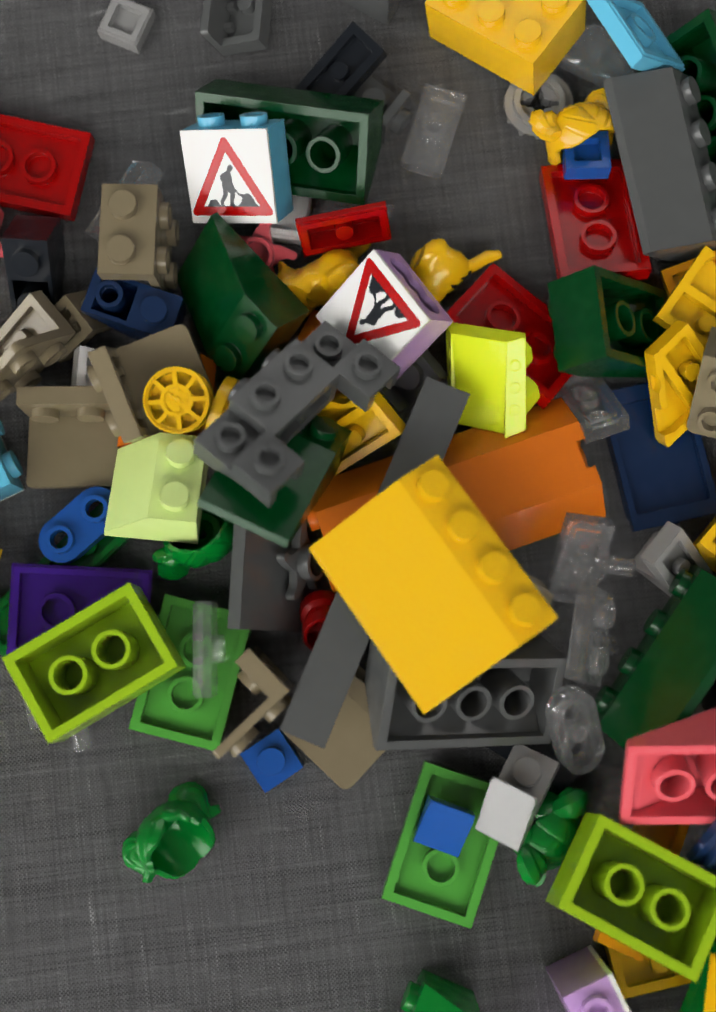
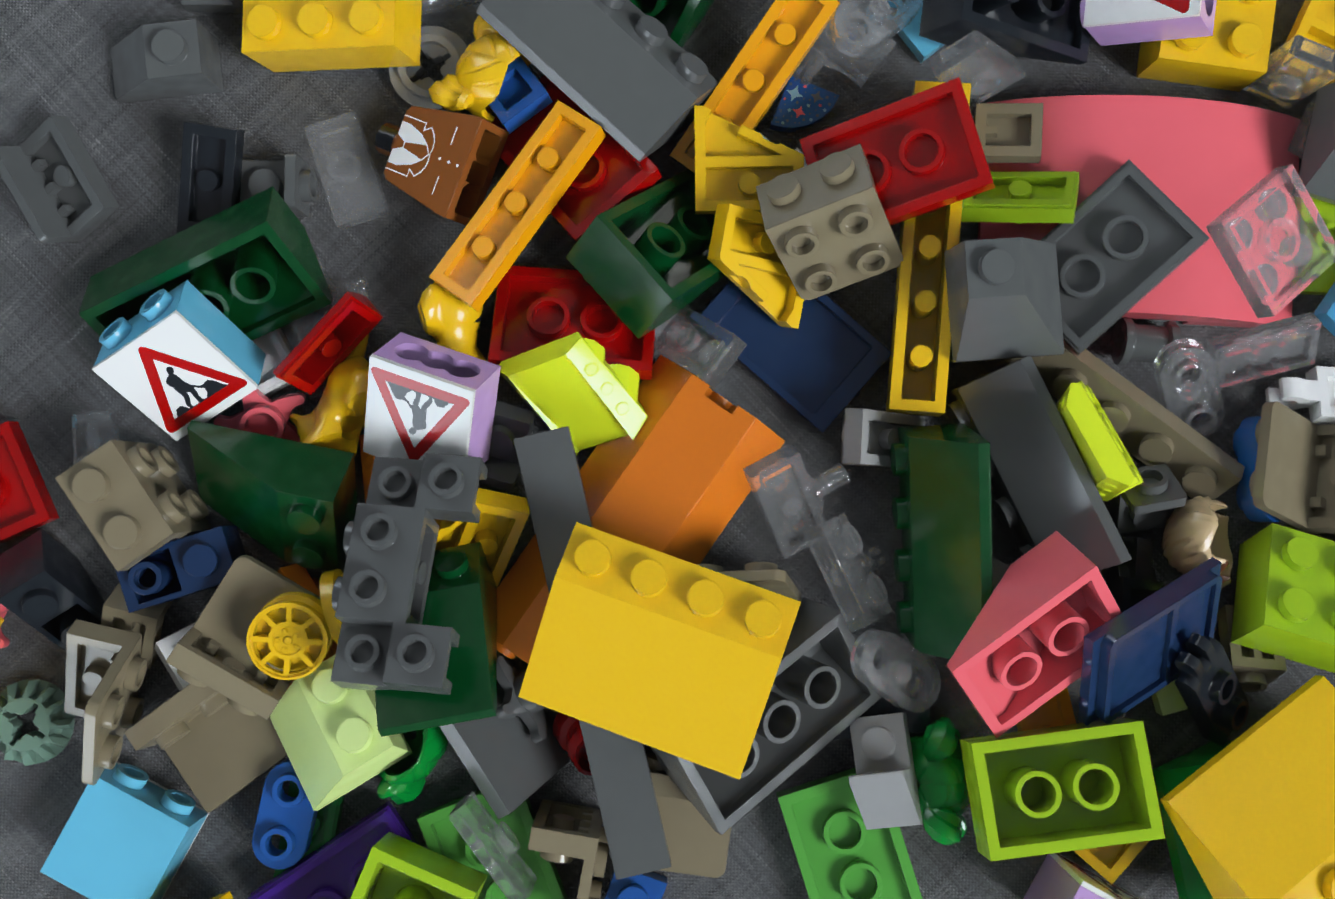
camera: 30 degrees left, 5 degrees up
blue slope [413,795,476,857] -> none
none -> dark orange torso [375,106,509,225]
none -> light orange plate [429,100,606,312]

